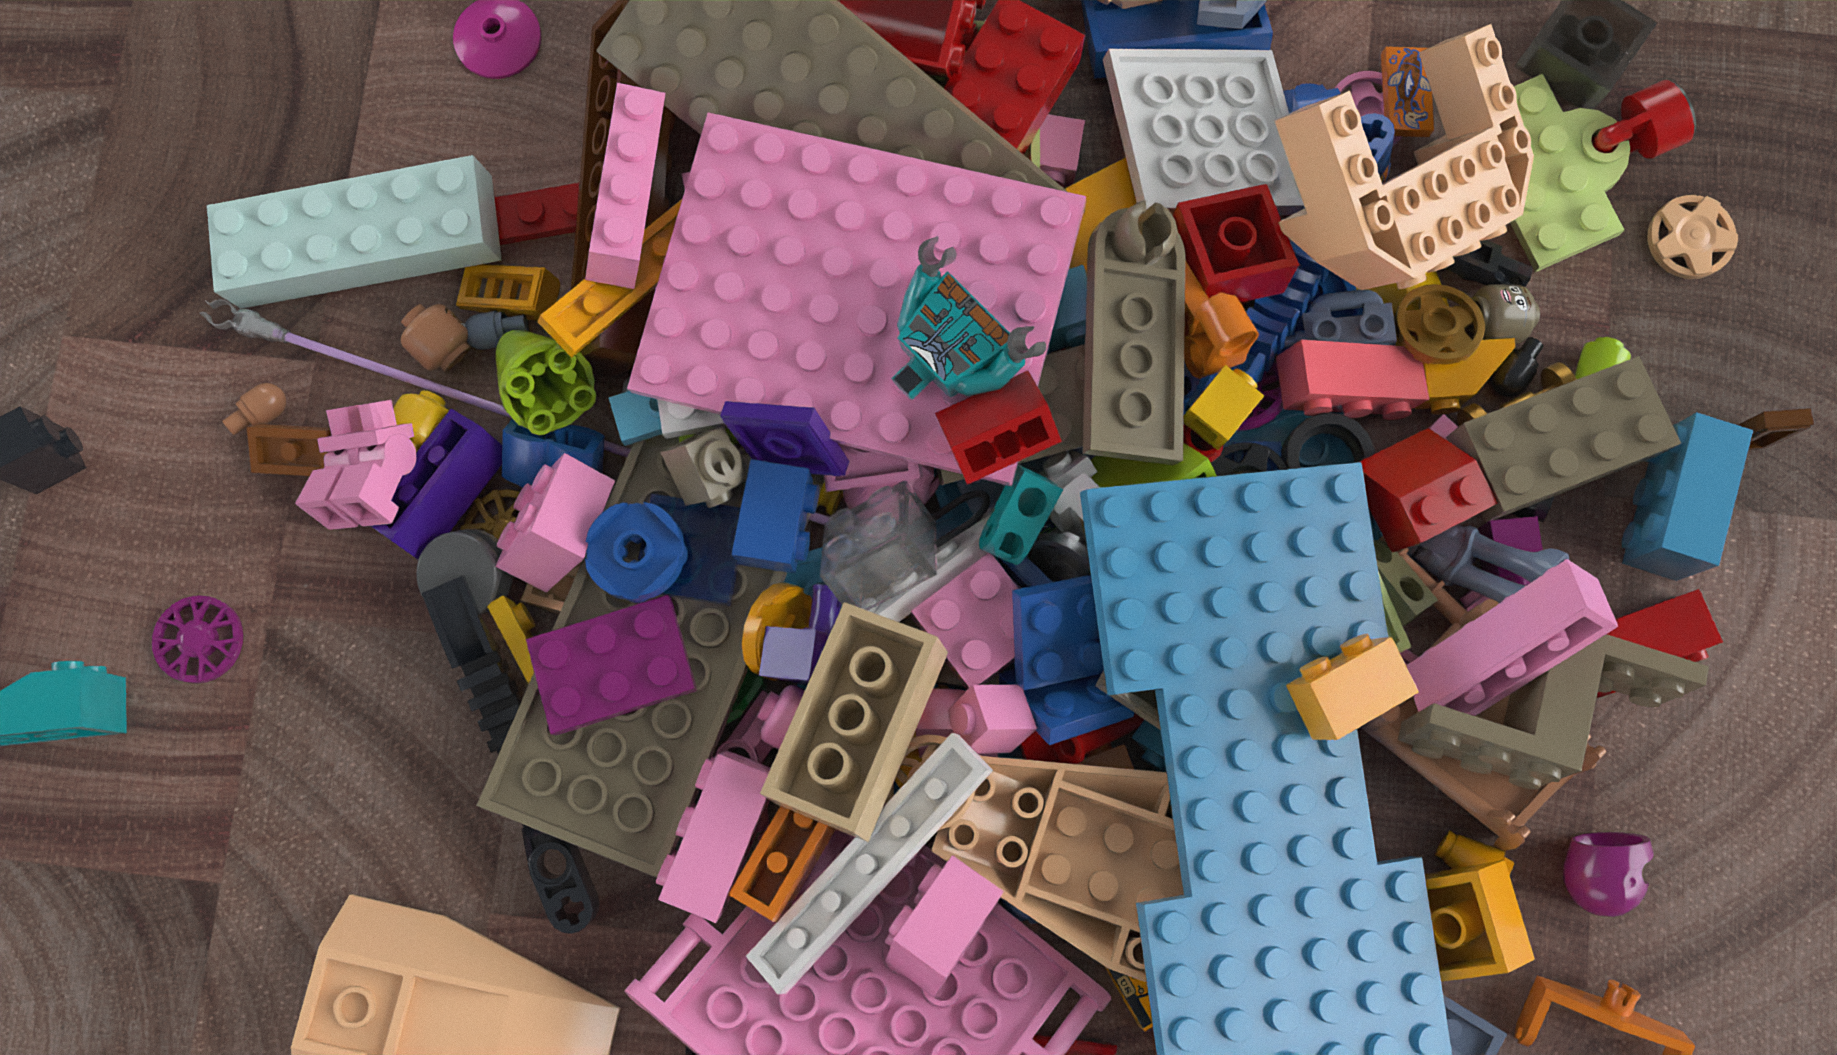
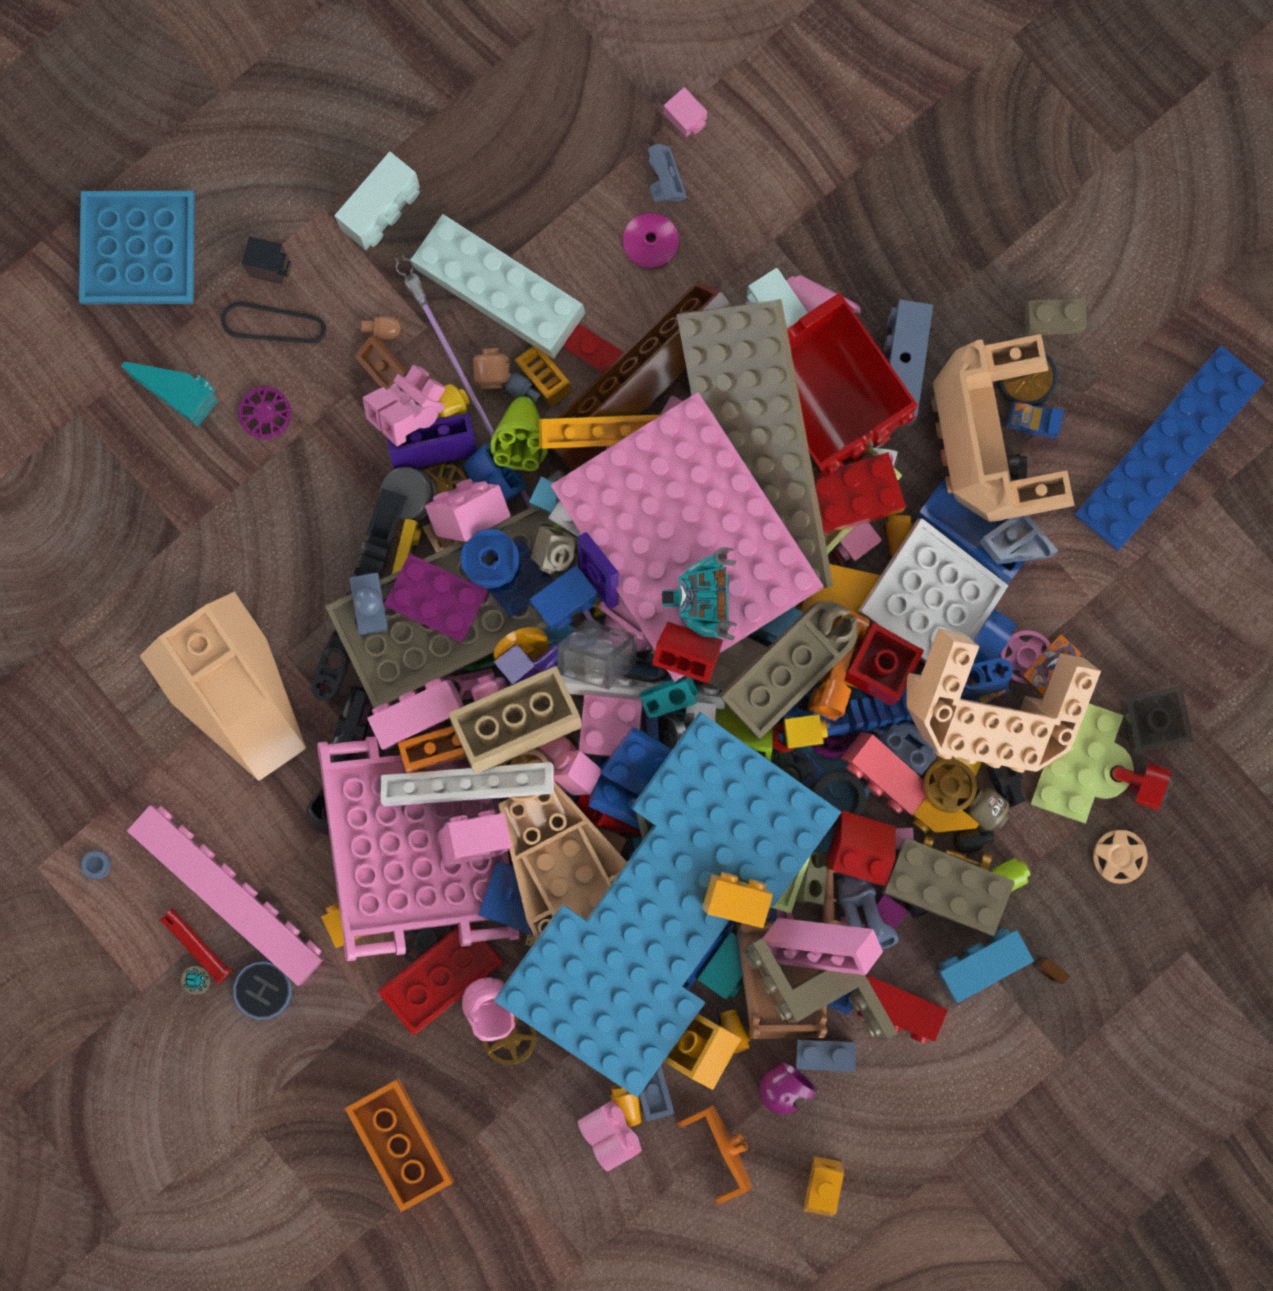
camera: 40 degrees right, 5 degrees up
bright pink brick [585,83,666,289] -> none
none -> black piece [221,302,326,343]
none -> black piece [330,686,373,763]
none -> light aqua brick [335,152,420,250]
none -> sand blue tile [349,573,388,636]
none -> blue piece [478,861,533,935]
none -> teal brick [697,932,743,999]
none -> sand blue brick [795,1038,856,1072]
none -> light orange torso [803,1156,844,1217]
none -> light orange cone [885,515,913,555]

